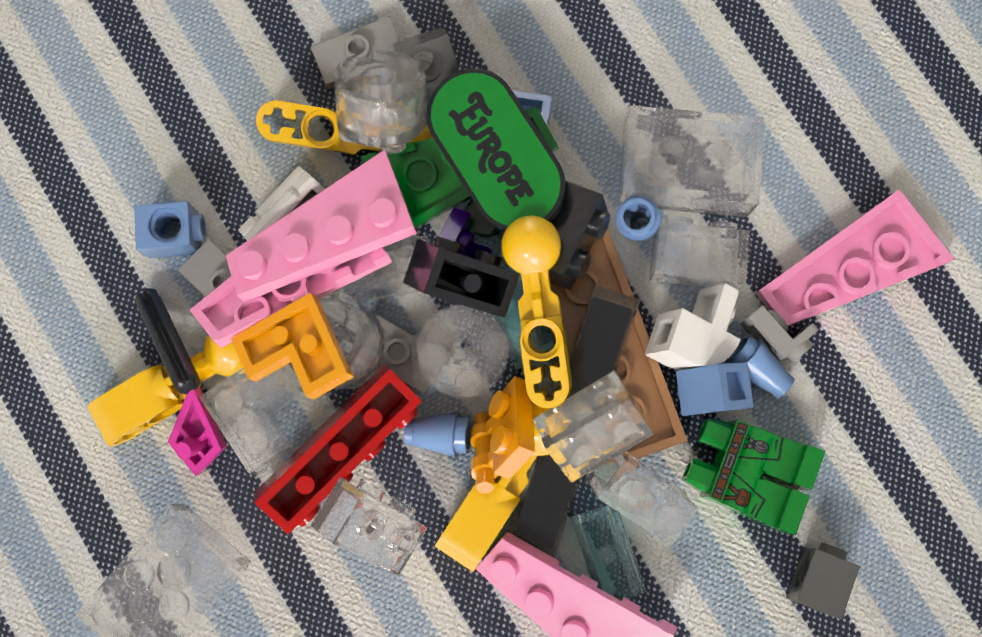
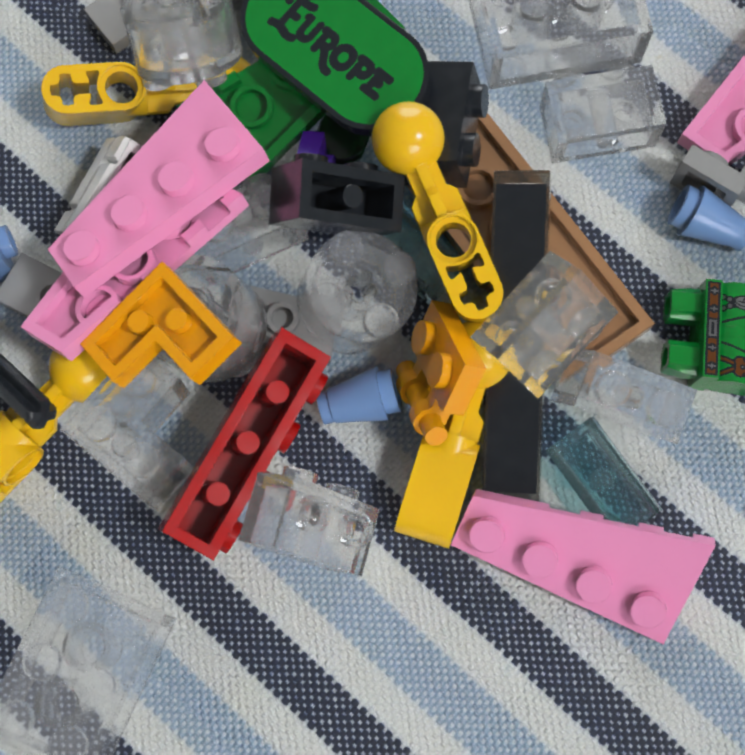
camera: 15 degrees left, 5 degrees down
dark pink piece [168,387,227,476] -> none
medium blue cone [615,196,661,241] -> none
white brick [644,283,741,370] -> none
medium blue brick [676,362,754,416] -> none

